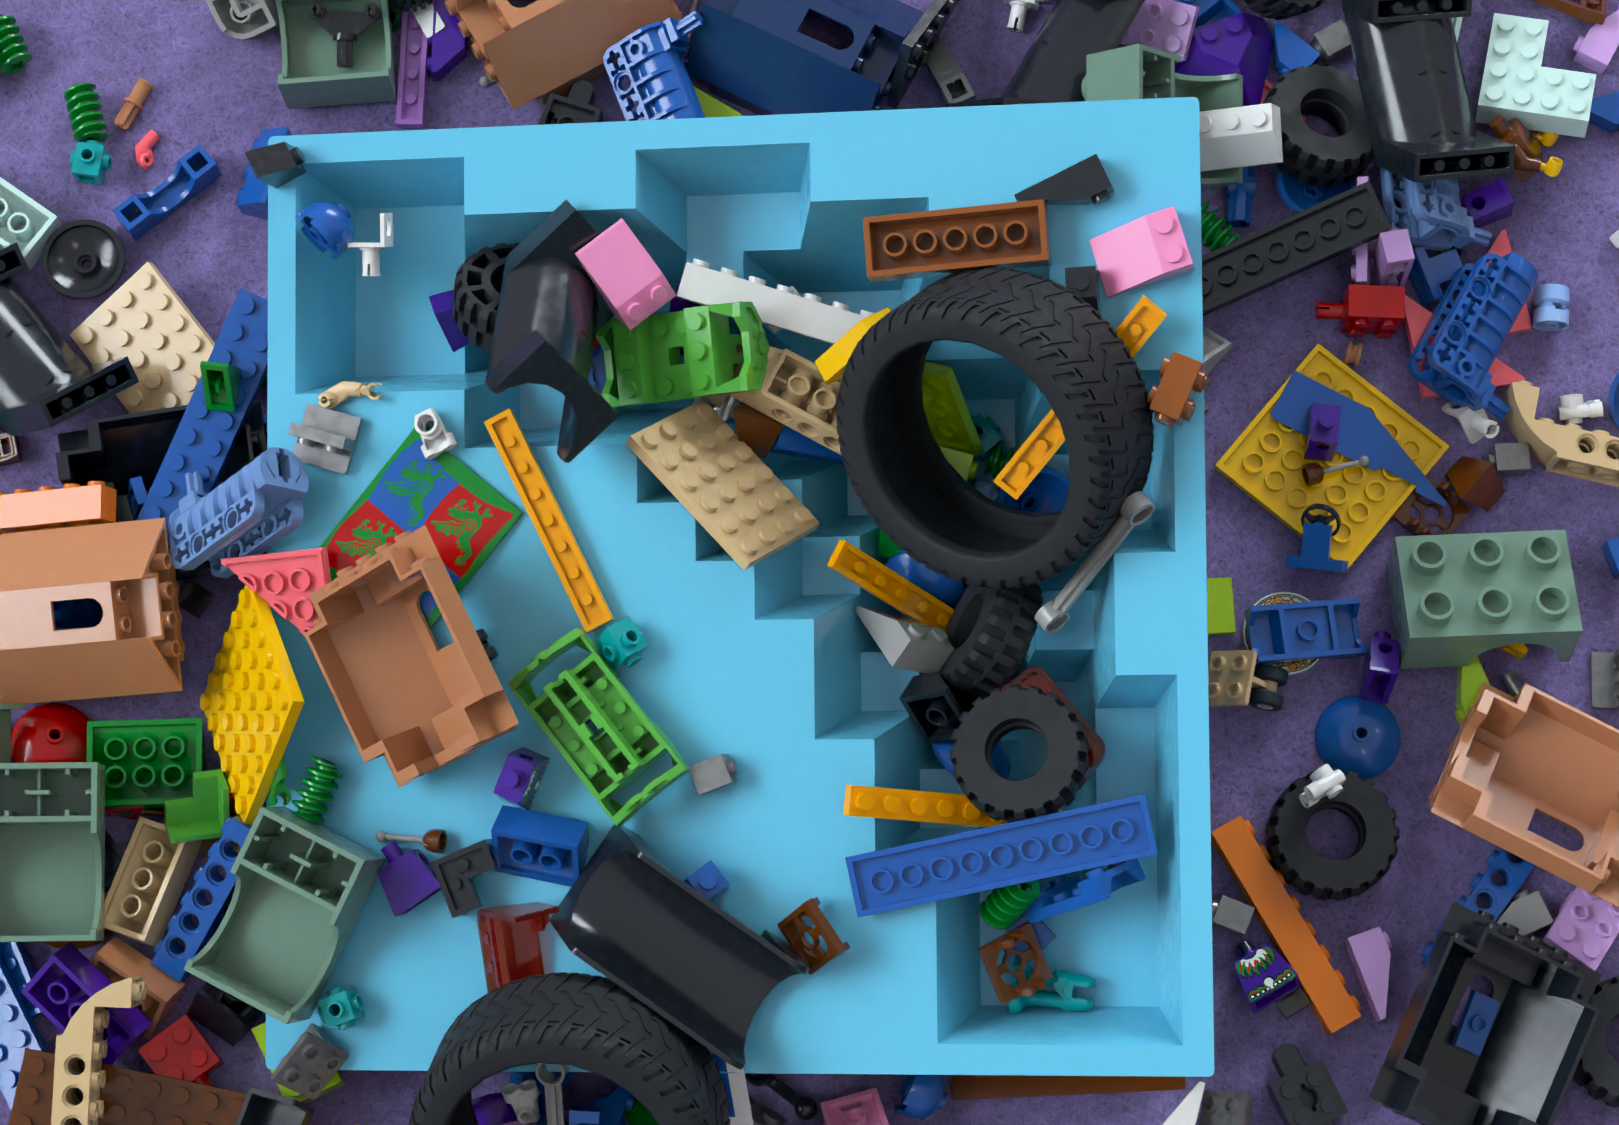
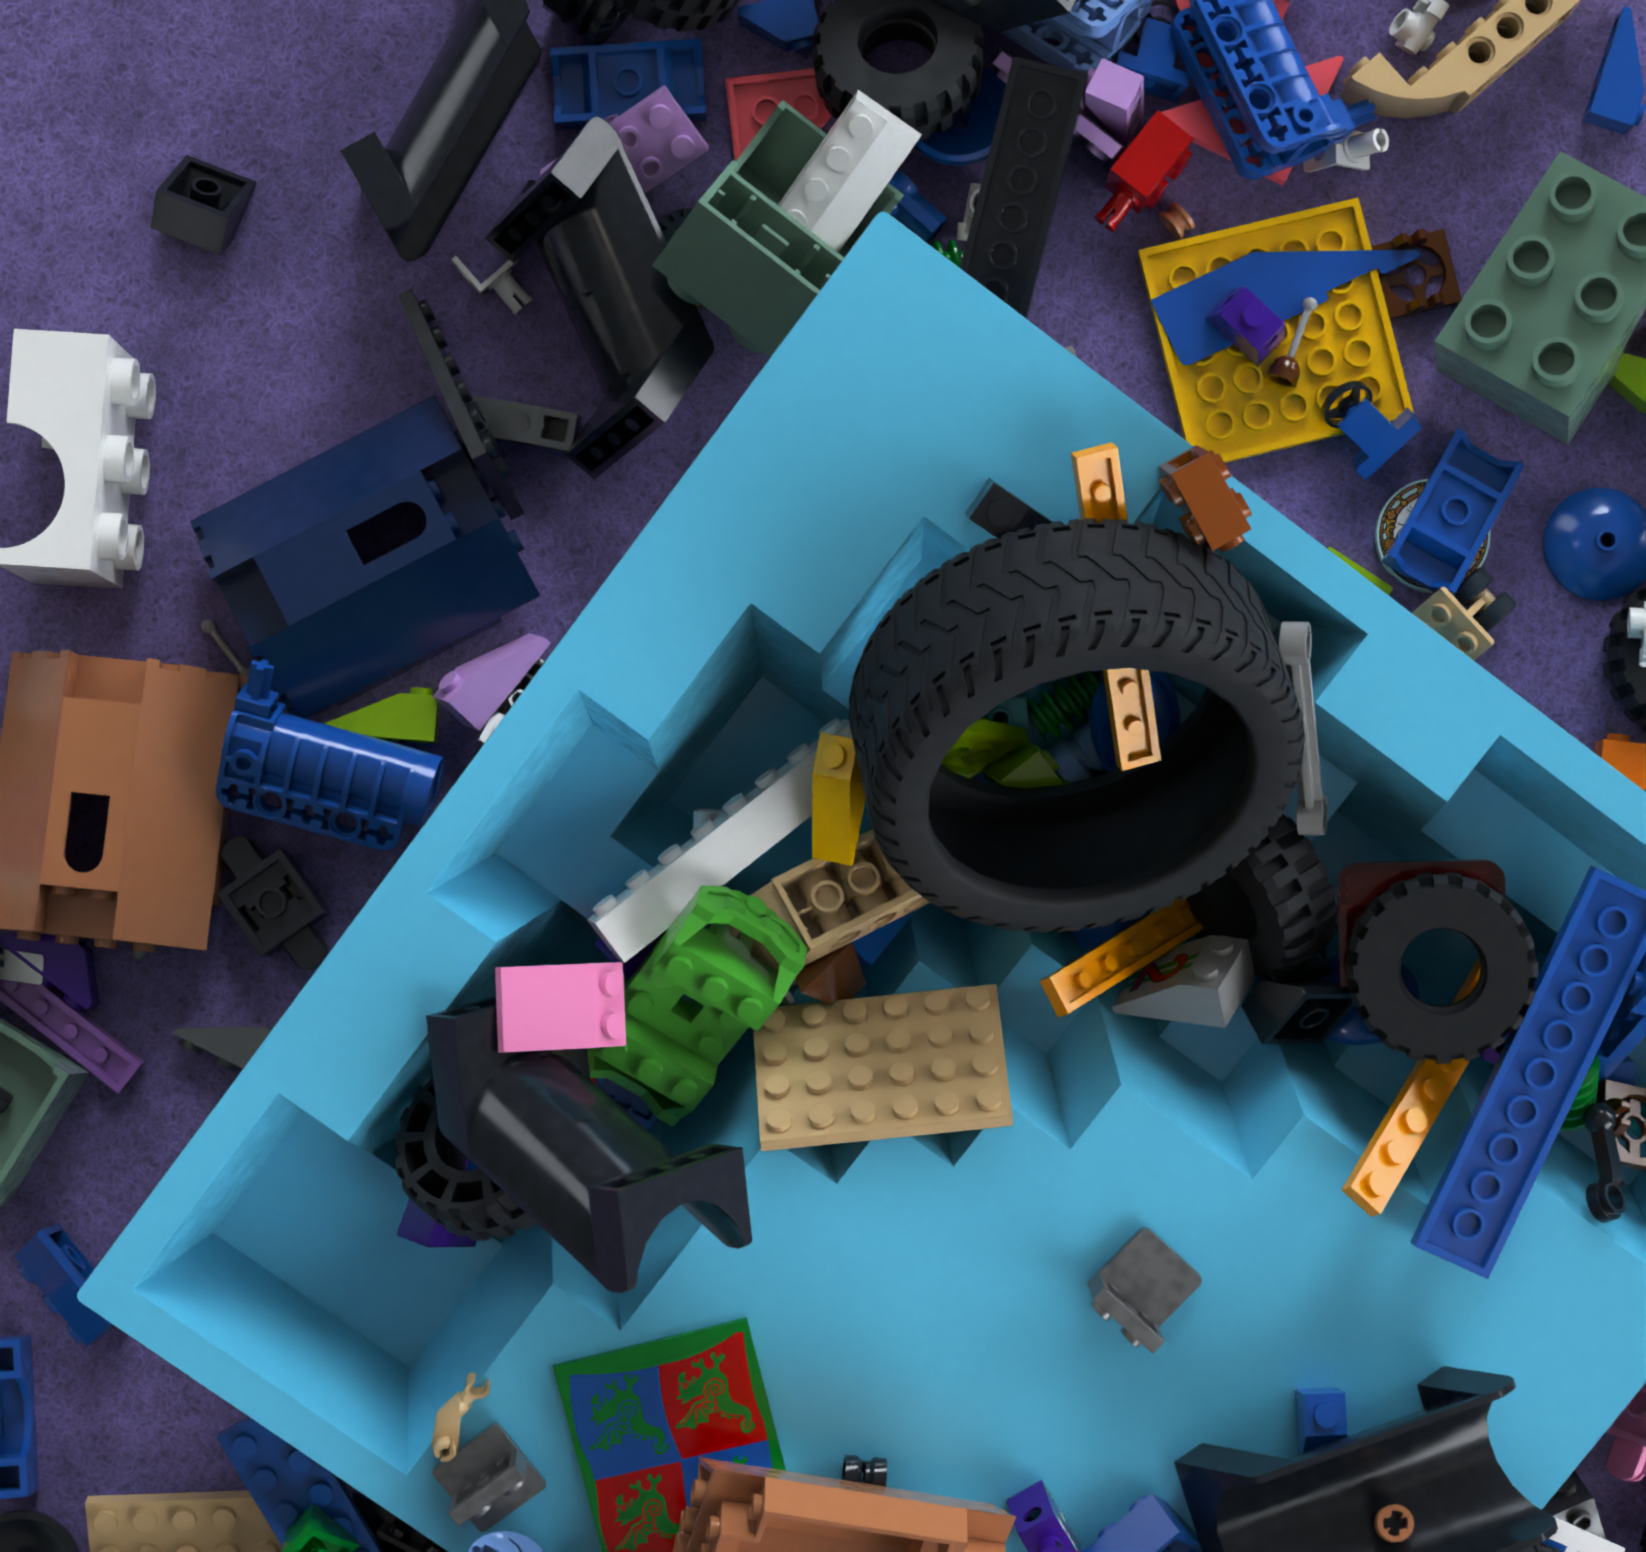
camera: 55 degrees left, 10 degrees up
black slope [245,142,306,189] -> none
blue cylinder [295,201,354,259] -> none
white bracket [347,213,393,276] -> none
white plate [414,408,458,460] -> none
light orange plate [484,408,615,633] -> none
bright green piece [508,628,689,826] -> none
teal brick [595,616,649,670] -> none
flat silver brick [688,754,739,795] -> none
reddish brown piece [777,897,851,975] -> none
dark orange brick [863,199,1052,283] -> none
black slope [1014,154,1114,205] -> none
bright pink slope [1089,206,1195,298] -> none
dark purple wedge [1175,12,1274,106] -> none
dark purple torso [1359,631,1399,704] -> none
reddish brown slope [1444,456,1505,512] -> none
flat silver brick [1486,442,1531,477] -> none
none -> flat silver bracket [1087,1227,1202,1353]
none -> nougat bush [1374,1504,1414,1543]
none -> black piece [1583,1102,1627,1223]

